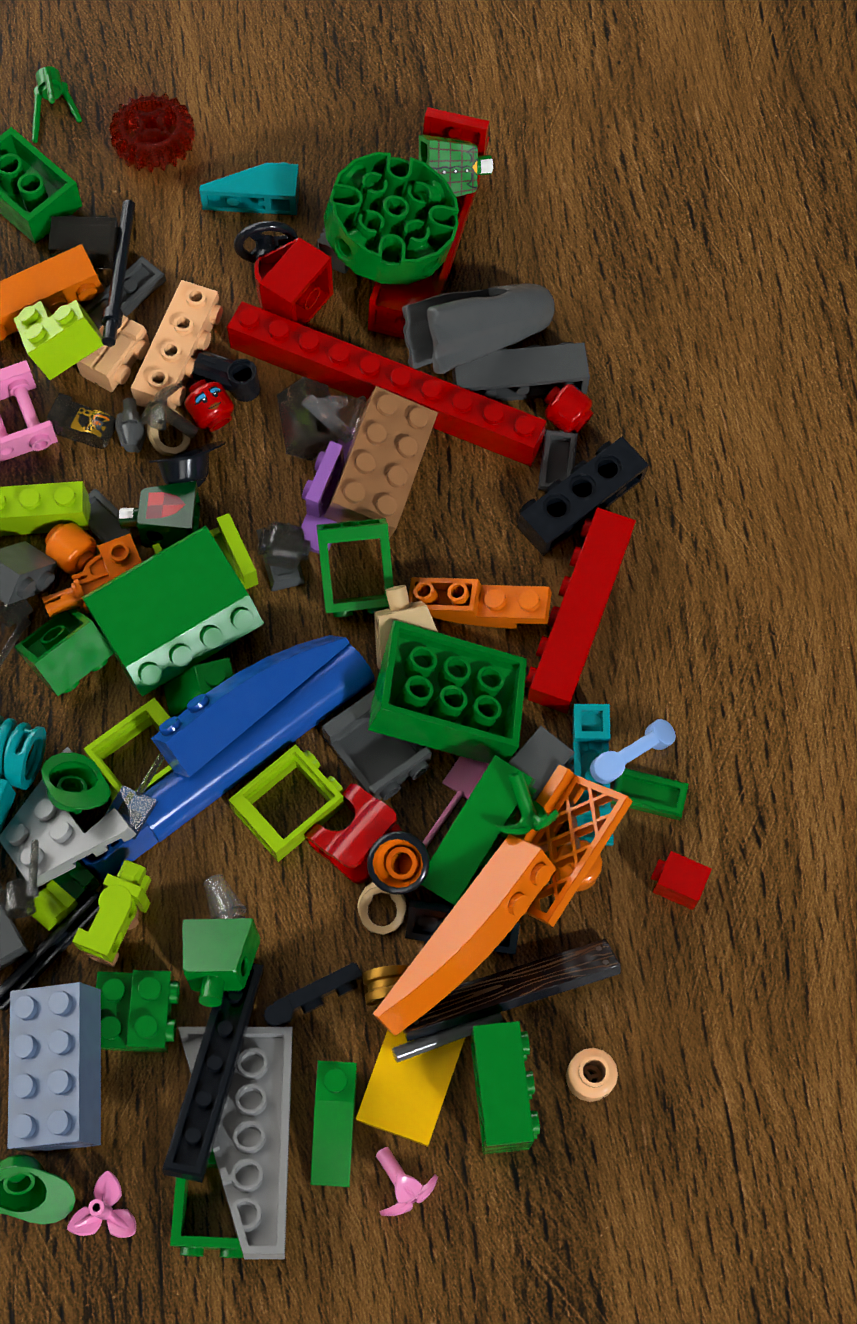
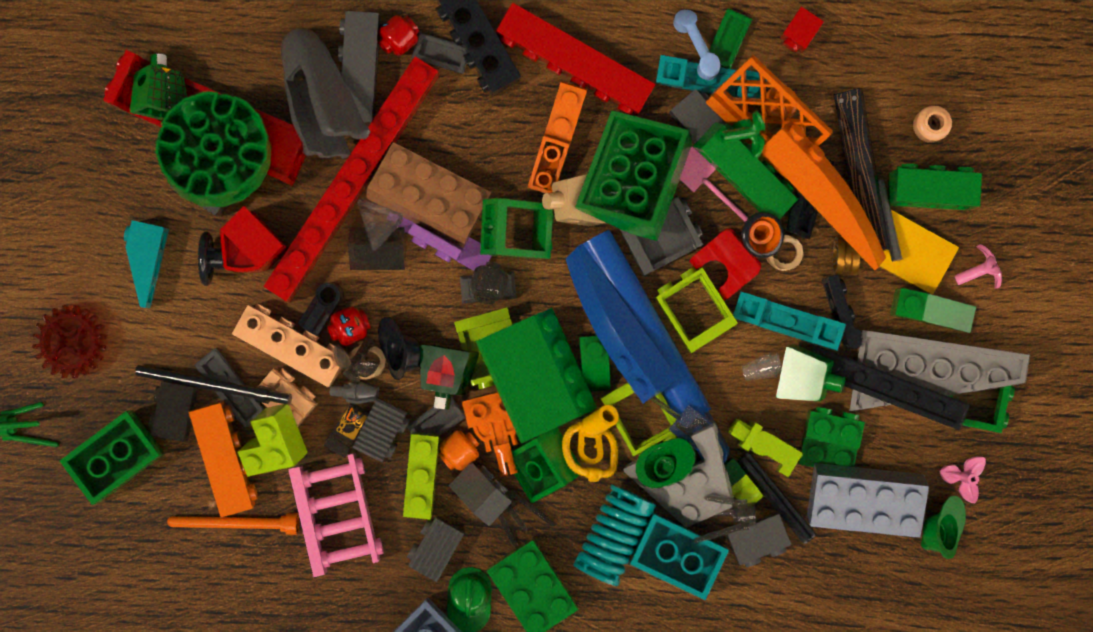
camera: 80 degrees left, 20 degrees up
none -> dark grey brick [353,398,410,462]
none -> yellow piece [562,405,619,482]
none -> teal slope [733,292,846,351]

